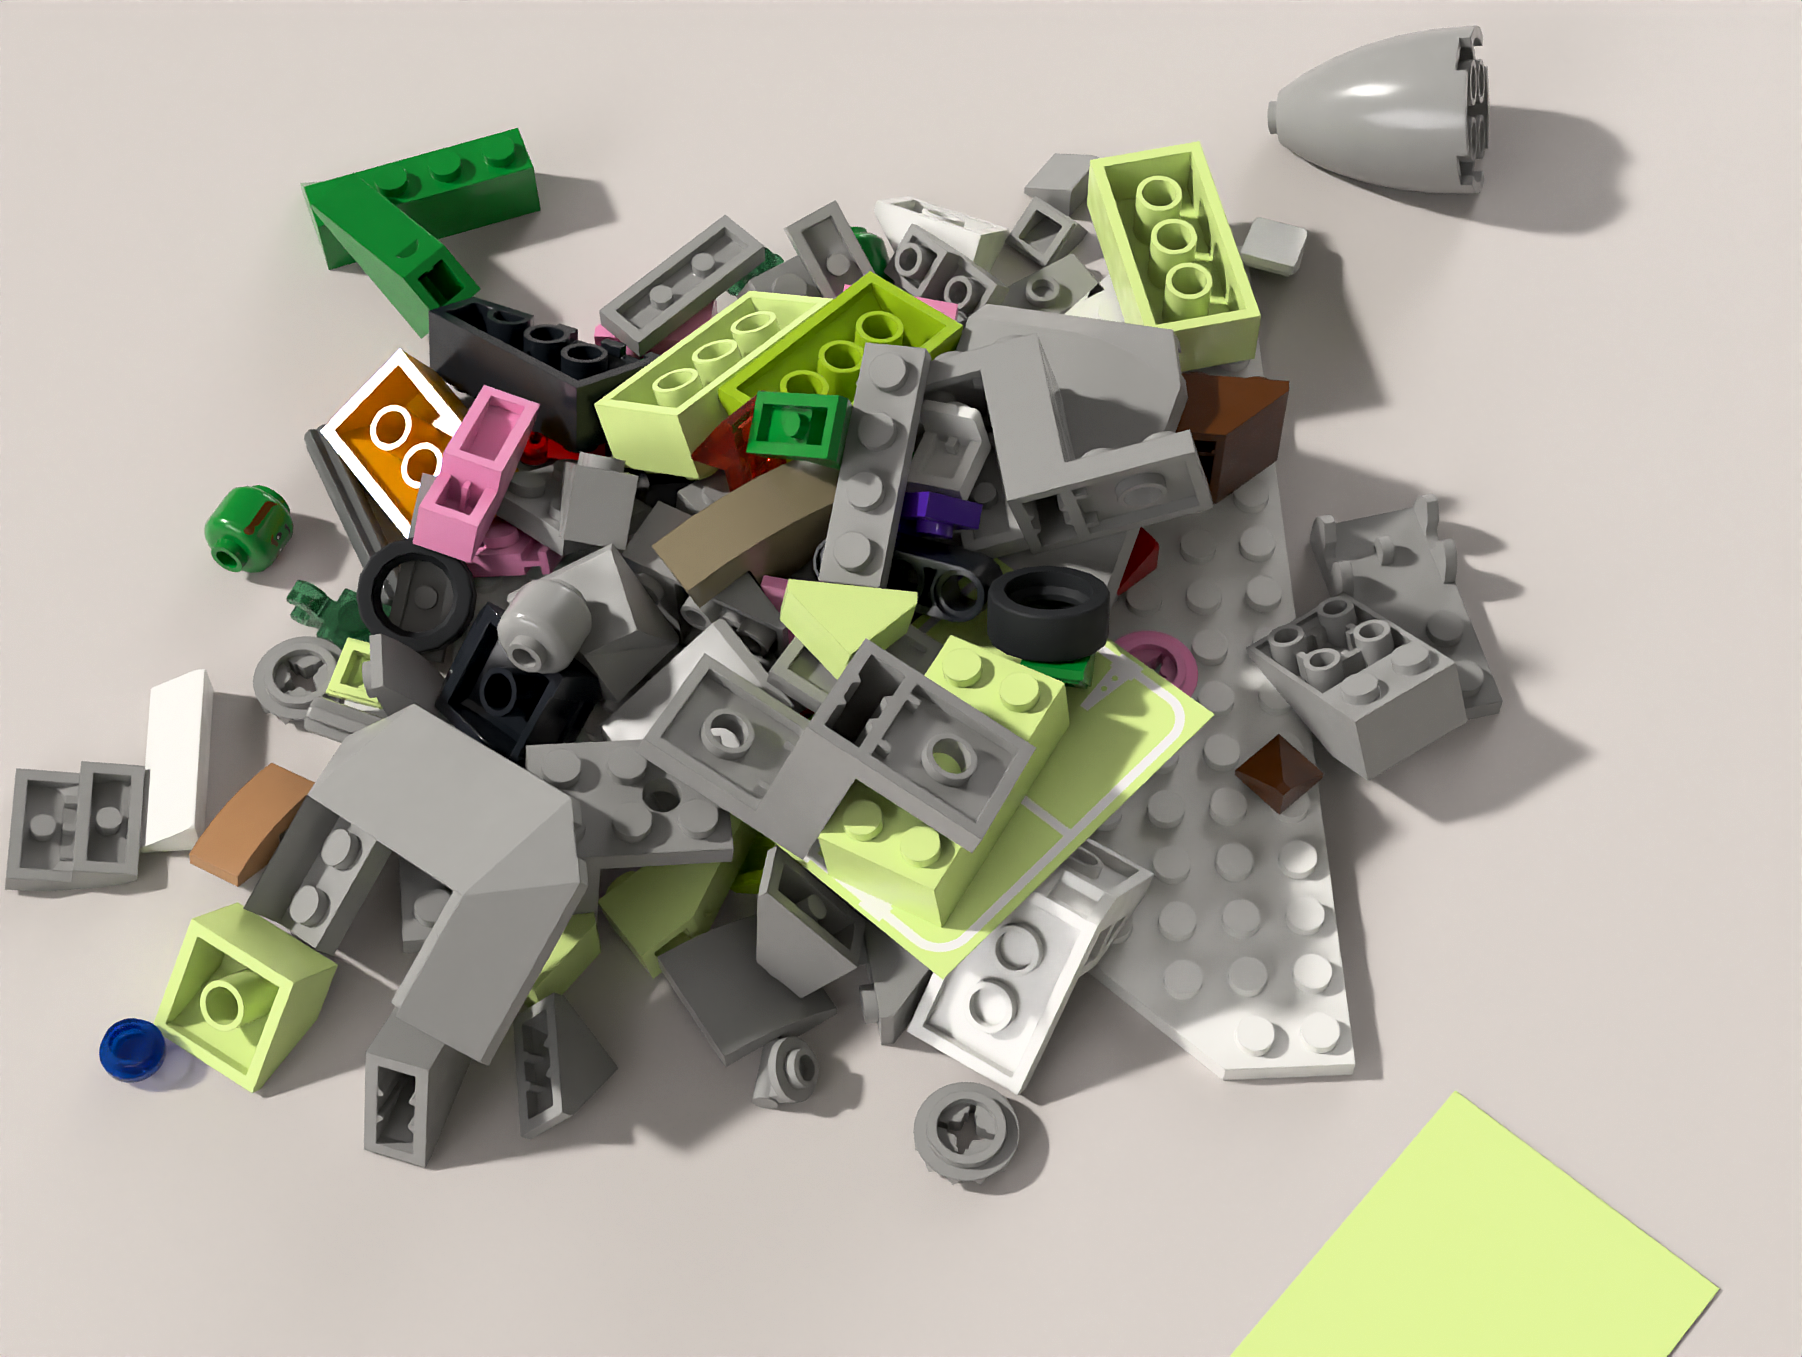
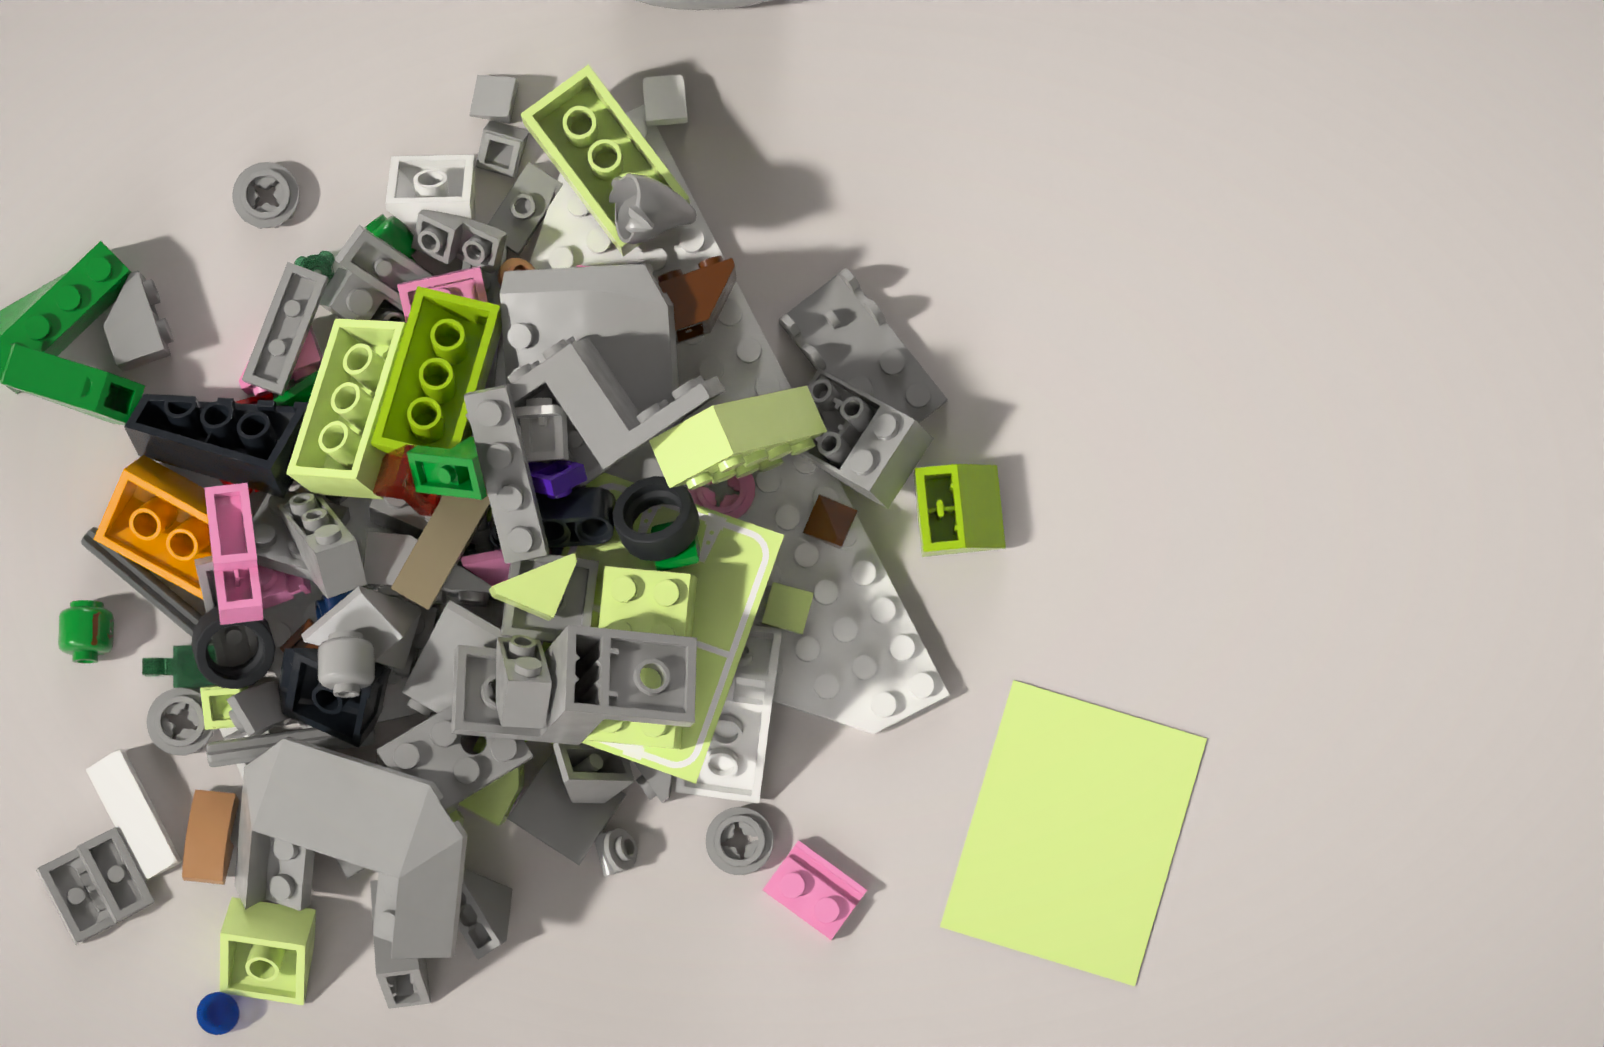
camera: 25 degrees left, 25 degrees up
none -> light grey slope [103,271,174,371]
none -> light grey gear [232,162,300,229]
none -> light grey slope [496,635,552,729]
none -> light grey hat [609,173,696,244]
none -> yellowish green brick [649,385,827,490]
none -> yellowish green tile [762,582,814,635]
none -> bright pink plate [763,840,867,940]
none -> lime slope [913,464,1006,557]

